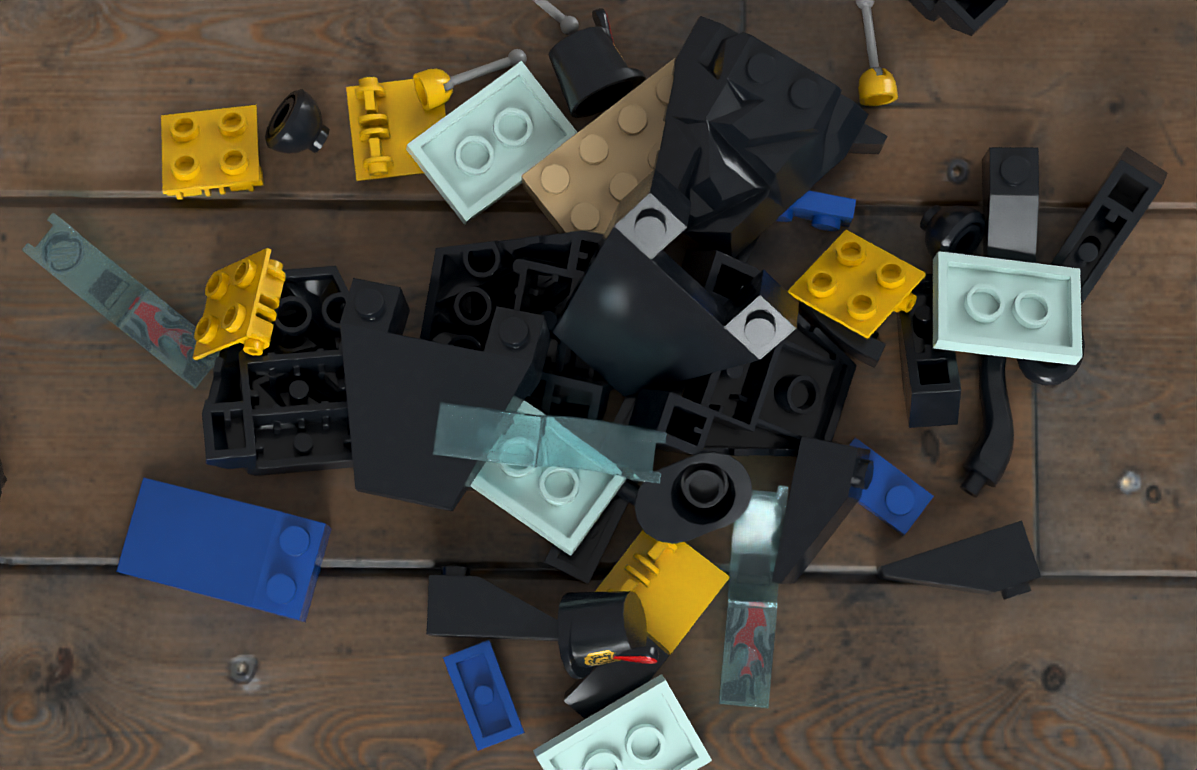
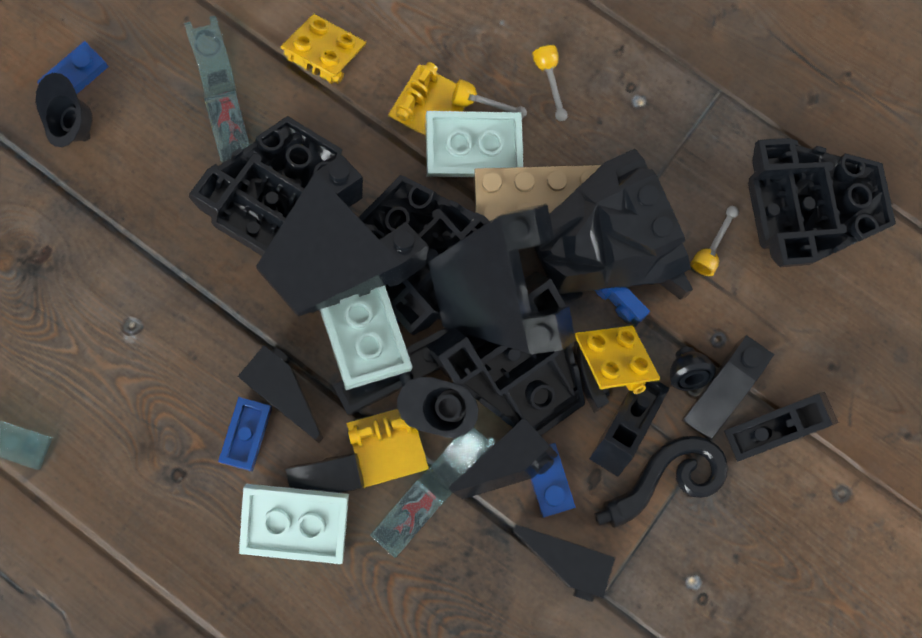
camera: 30 degrees right, 5 degrees down
blue slope [116,478,332,623] -> none
yellow hinge [192,248,286,360] -> none
black brick [265,89,330,154] -> none
clear light blue piece [433,402,667,484] -> none
black hat [548,8,646,118] -> none
black hat [558,591,659,679] -> none
light aqua plate [933,251,1082,365] -> none

